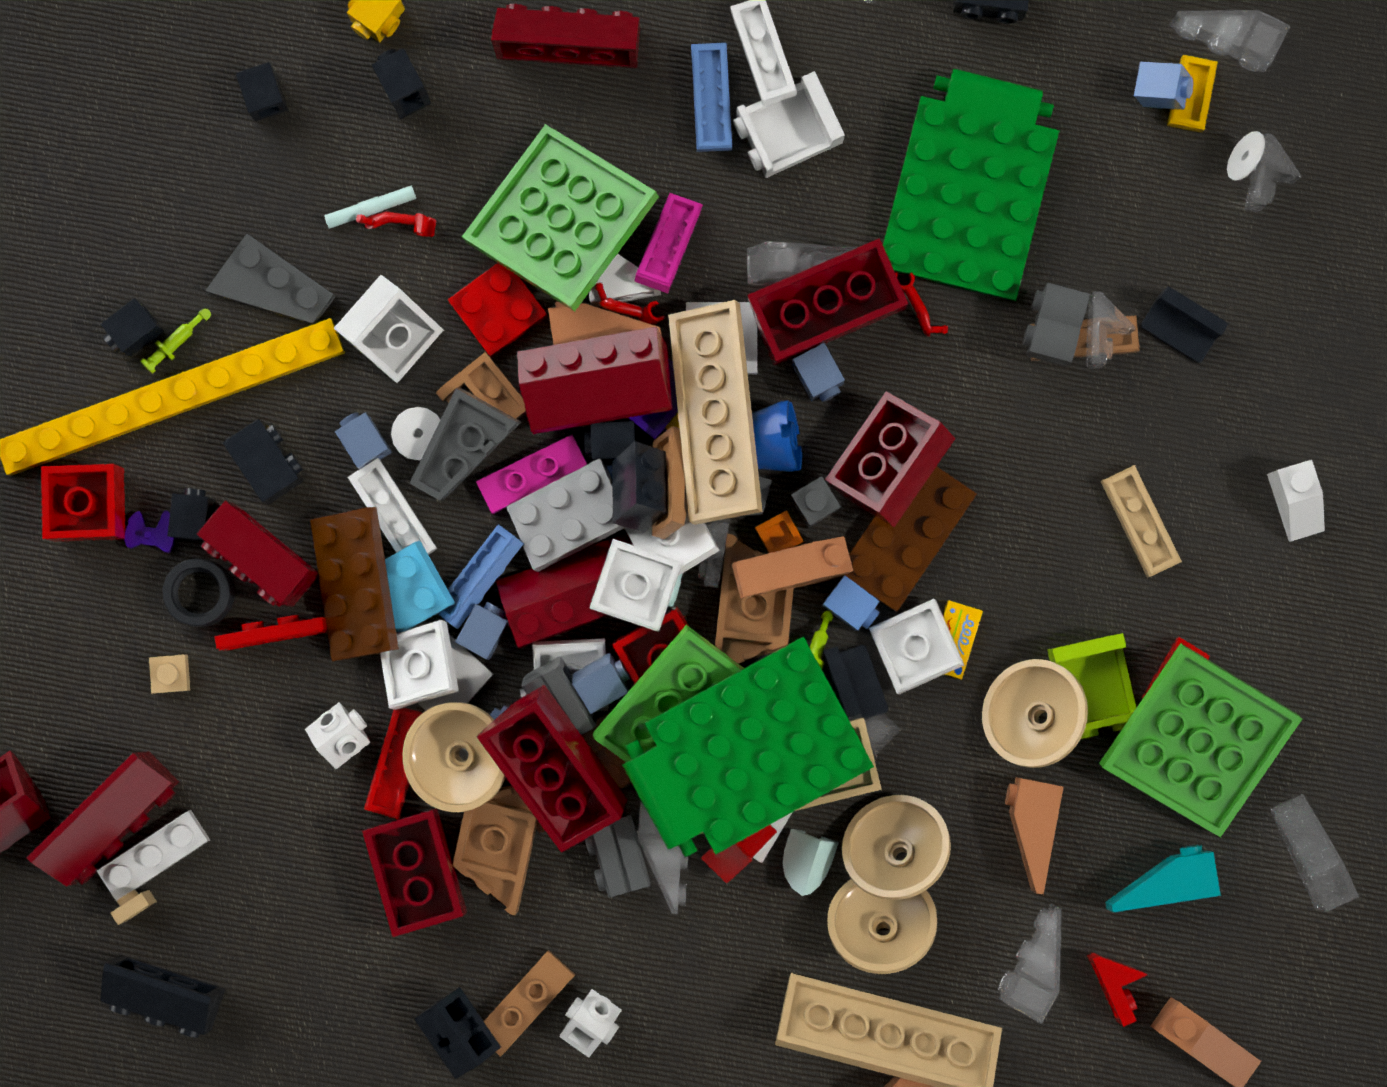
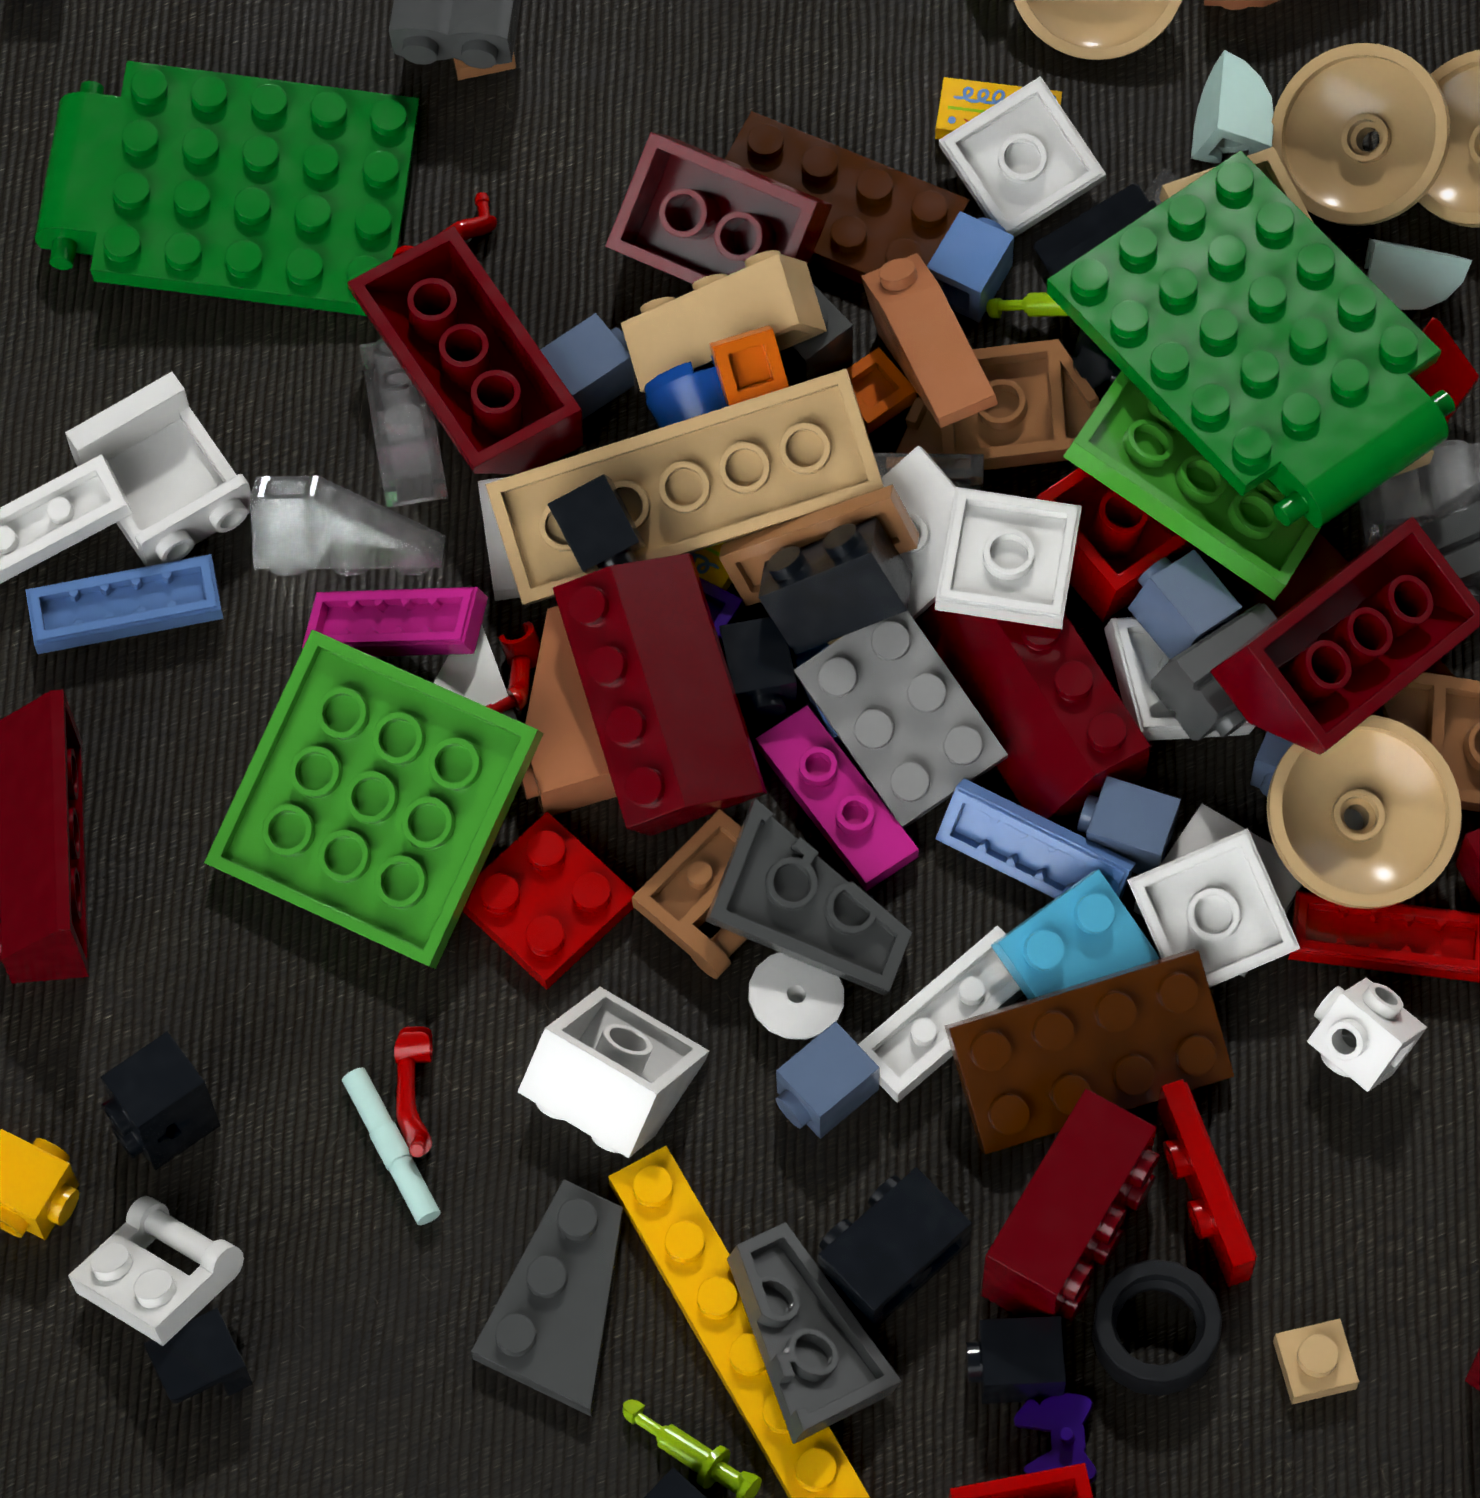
camera: 95 degrees left, 20 degrees down
none -> white plate [68,1196,244,1346]
none -> clear slope [250,476,446,576]
none -> black brick [548,474,646,574]
none -> tan brick [621,250,827,393]
none -> orange plate [709,325,789,406]
none -> dark grey wing [727,1222,901,1444]
none -> light aqua brick [1191,50,1274,163]

